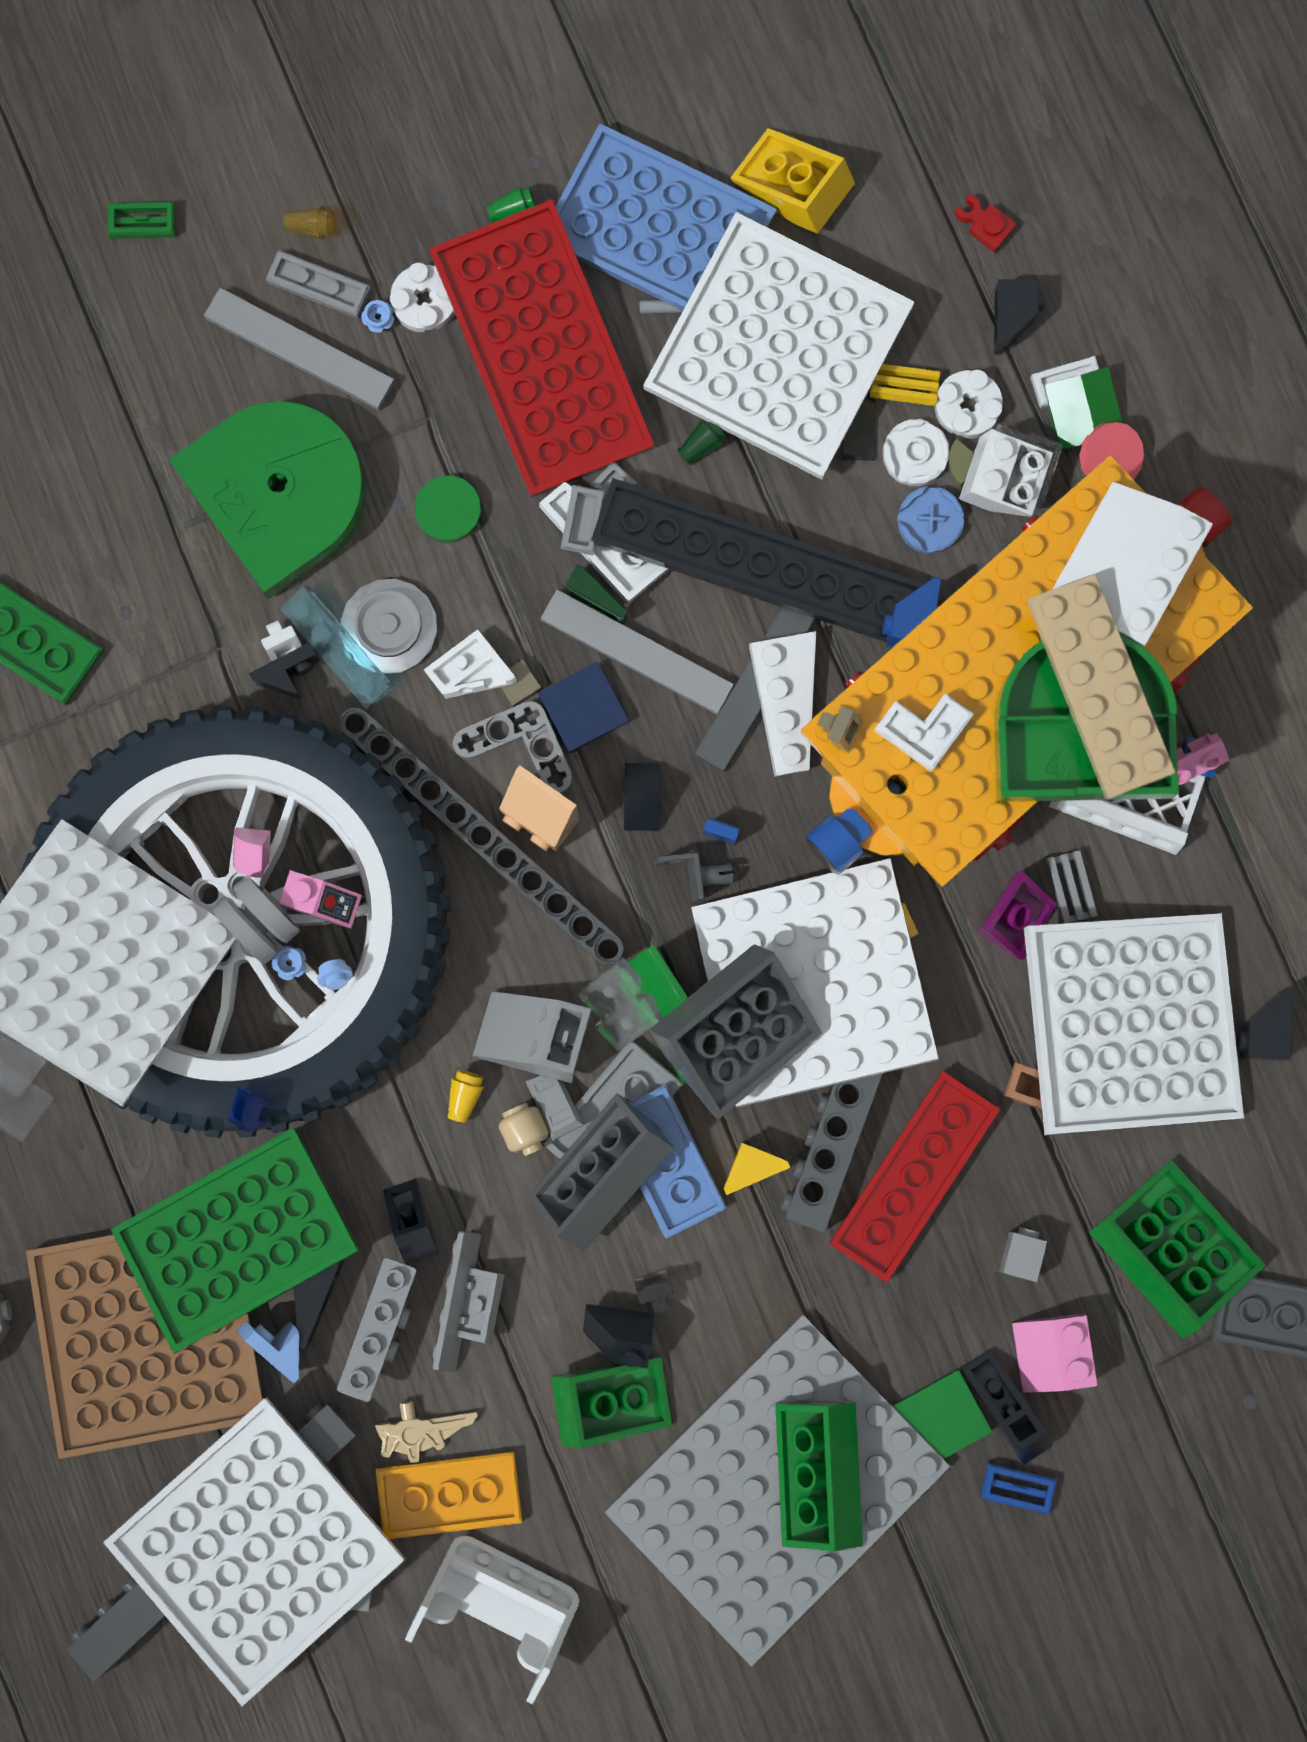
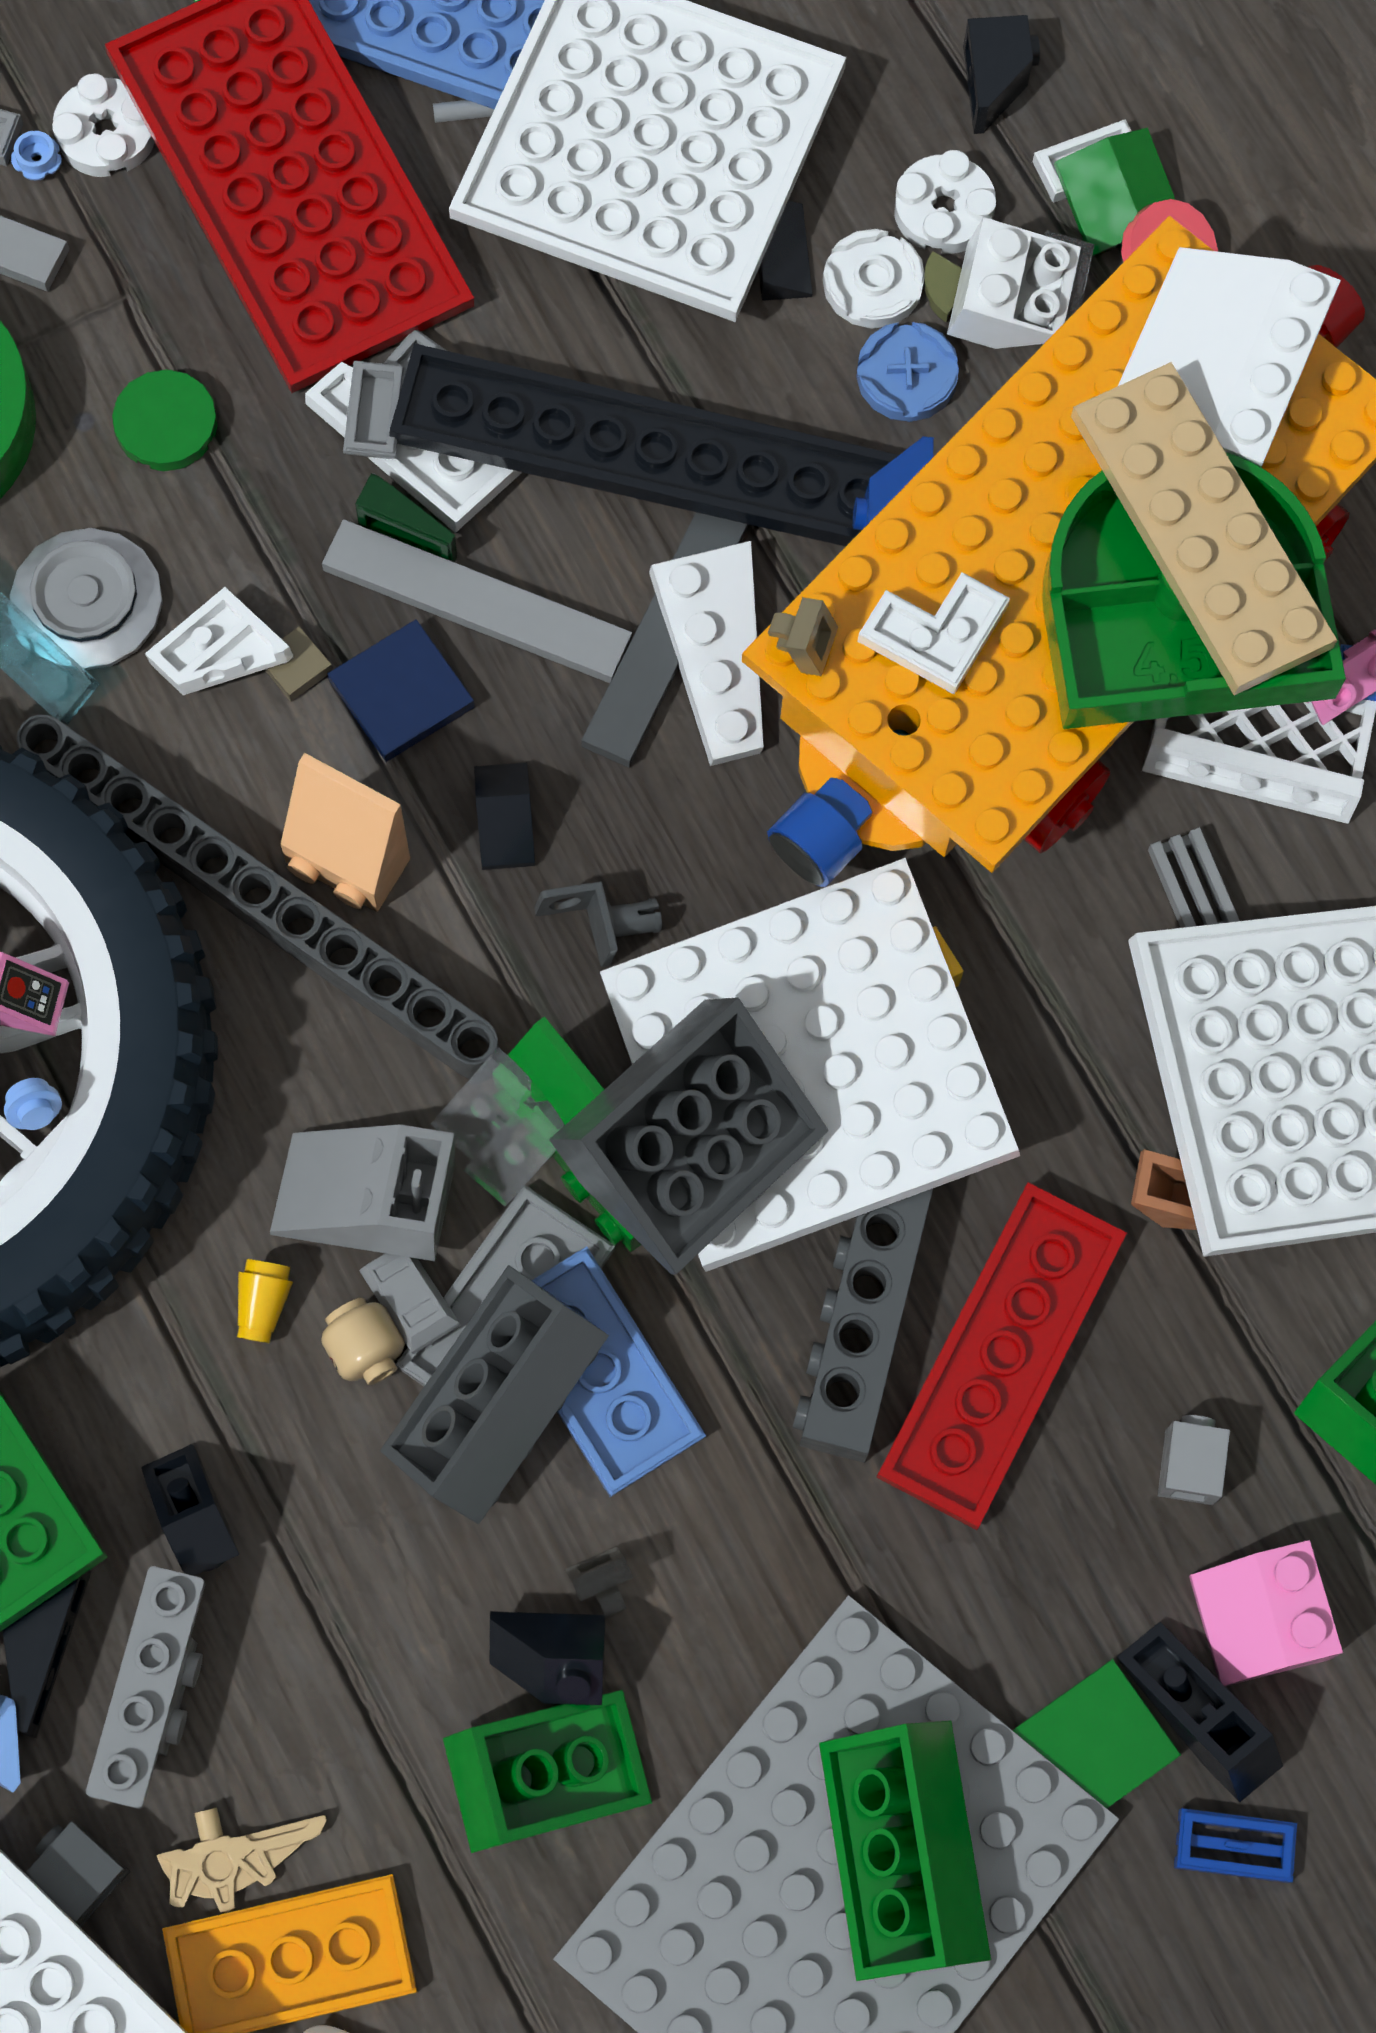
camera: 10 degrees left, 10 degrees down
light grey bracket [433,1231,505,1371] -> none
light grey beam [453,701,573,794] -> none
dark green cone [677,420,727,465] -> none
blue tile [703,818,739,845] -> none
yellow slope [723,1143,790,1195] -> none
yellow tile [870,364,940,406] -> none
magenta slope [977,871,1058,961] -> none

